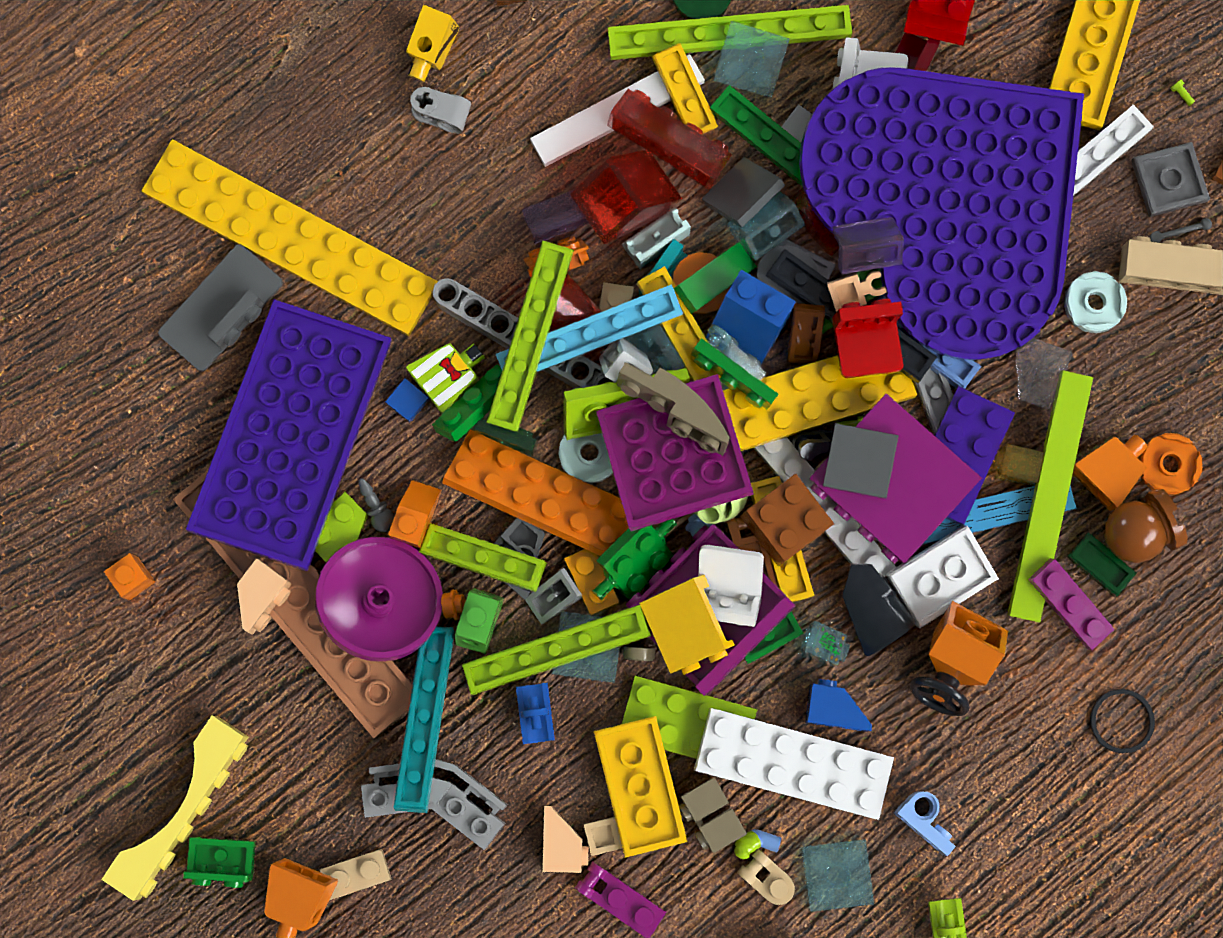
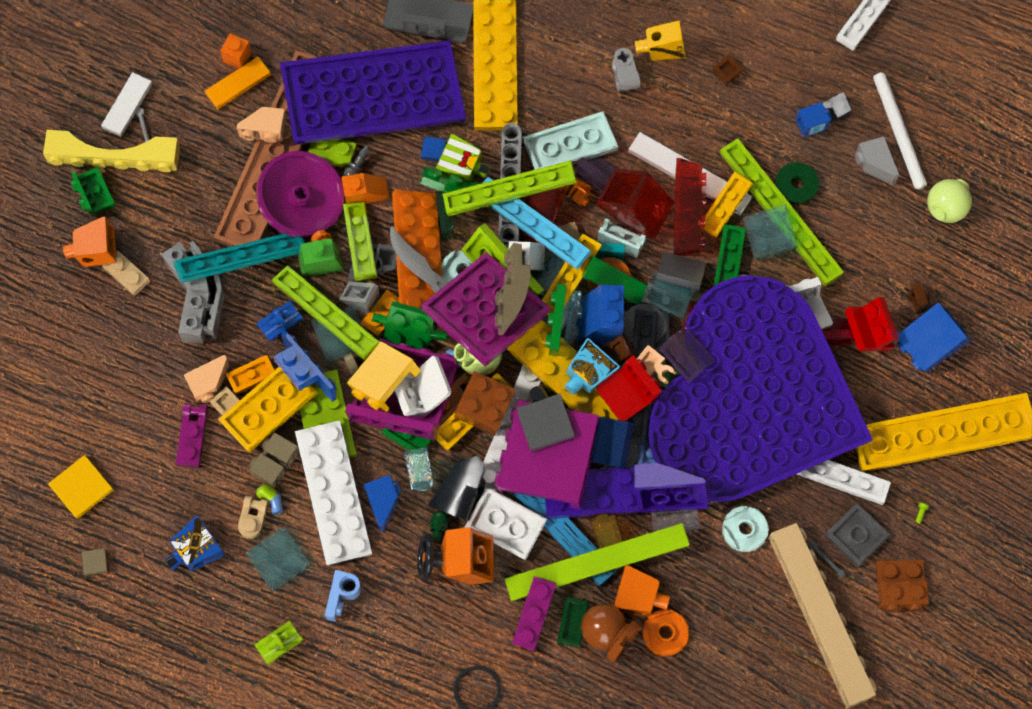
camera: 60 degrees right, 10 degrees down
none -> white tile [101,73,152,137]
none -> light grey hinge [135,108,149,143]
none -> light orange tile [205,57,271,110]
none -> light orange plate [226,355,274,396]
none -> blue bracket [274,329,337,402]
none -> light grey sword [390,226,448,293]
none -> dark green cylinder [429,511,450,543]
none -> light aqua tile [522,111,619,170]
none -> torso [564,338,620,395]
none -> dark blue panel [591,417,634,468]
none -> dark purple slope [634,463,709,513]

